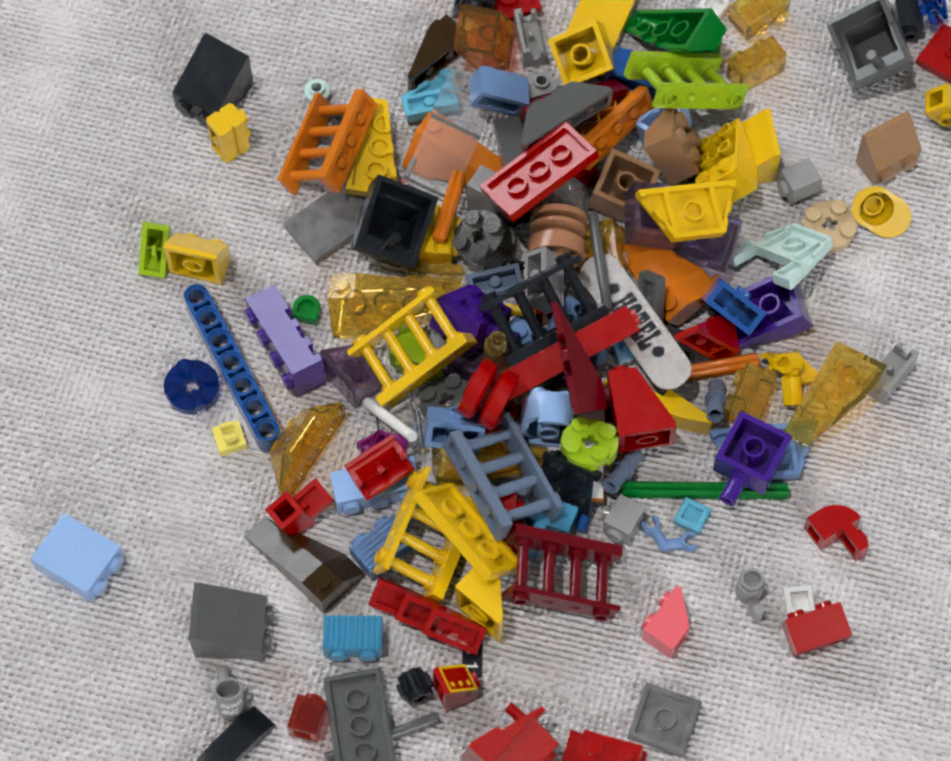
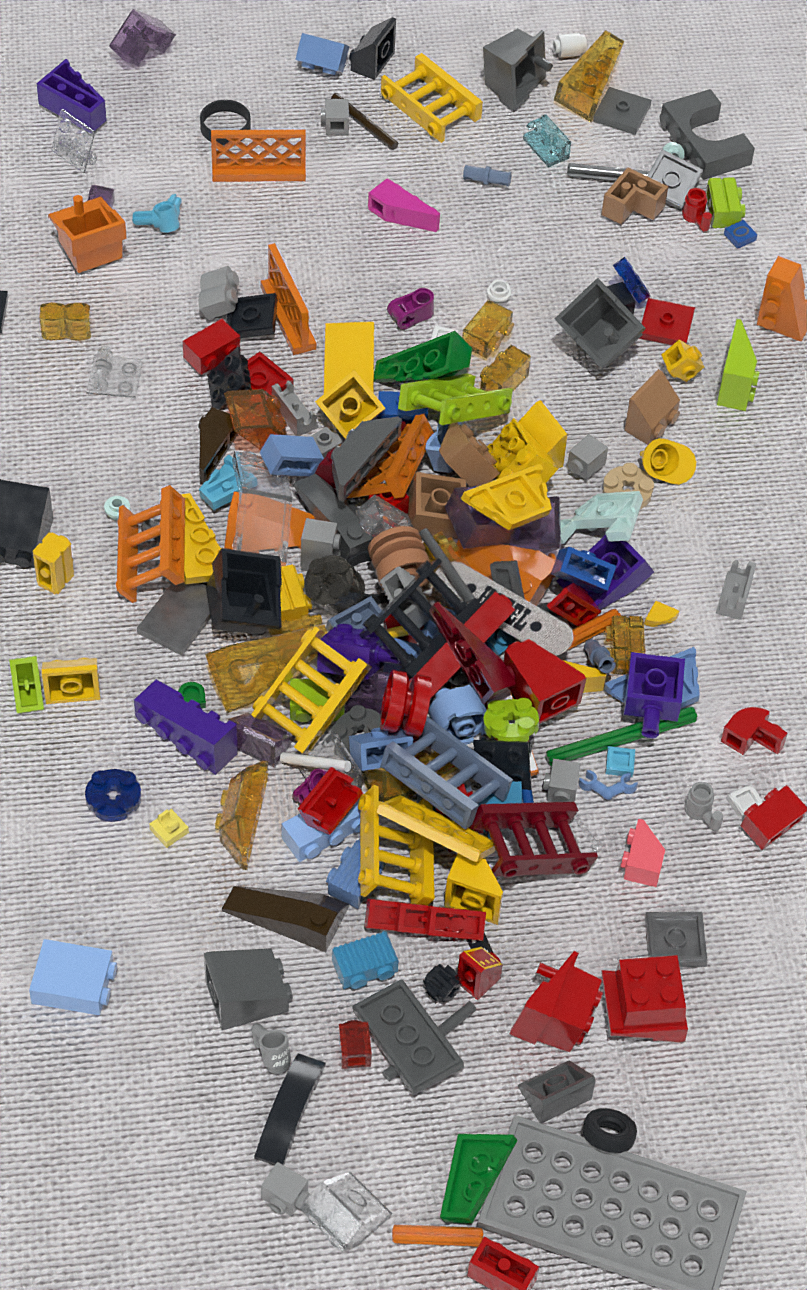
camera: 25 degrees left, 10 degrees down
blue beam [184,284,281,452] -> none
red brick [265,478,335,535] -> none
orange axle [432,170,466,244] -> none
plate [479,121,599,222] -> none
clear yellow pin [484,331,507,360] -> none
sand blue pin [602,450,644,494] -> none
yellow bar [760,351,804,405] -> none
clear yellow wedge [784,341,887,447] -> none

